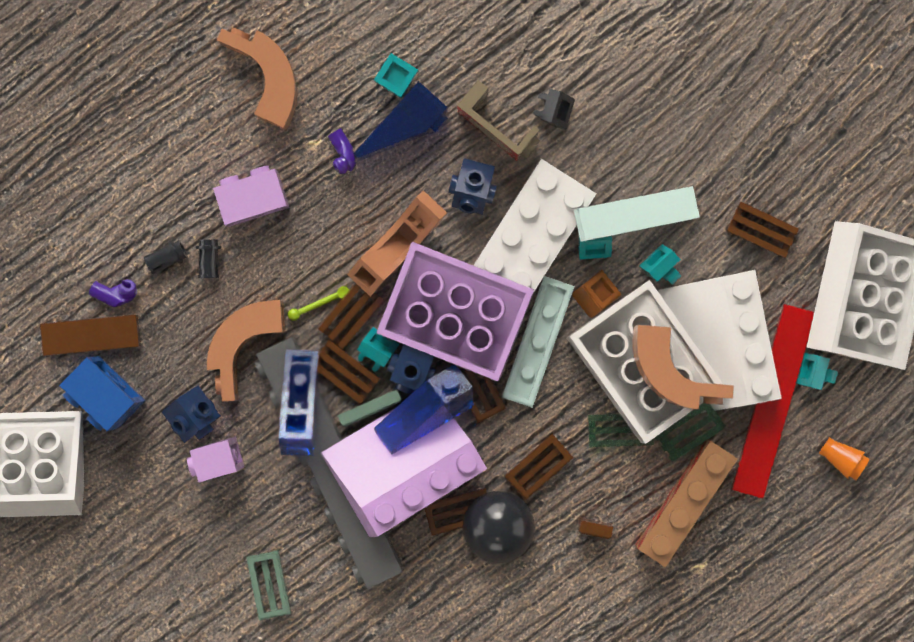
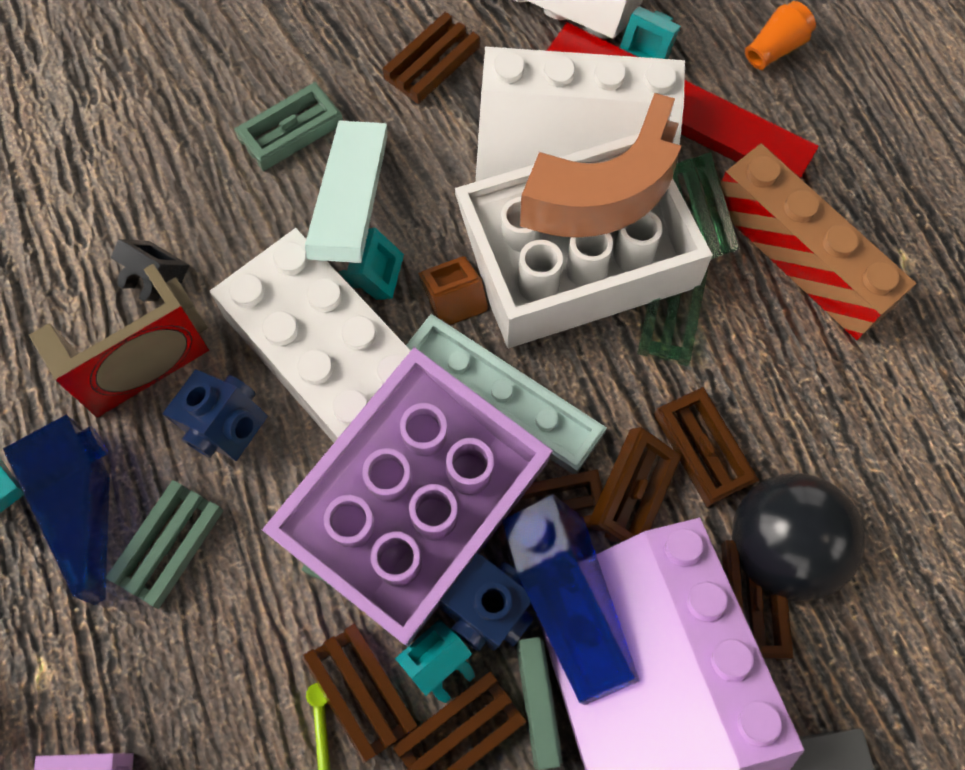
camera: 75 degrees left, 20 degrees down
dark purple arm [328,128,356,174] -> none
nougat arch [347,190,447,297] -> none
reddish brown tile [577,518,613,539] -> none
teal tile [639,244,681,285] -> none
none -> sand green tile [105,480,224,609]
none -> sand green tile [234,82,343,172]
none -> reddish brown tile [587,427,682,543]

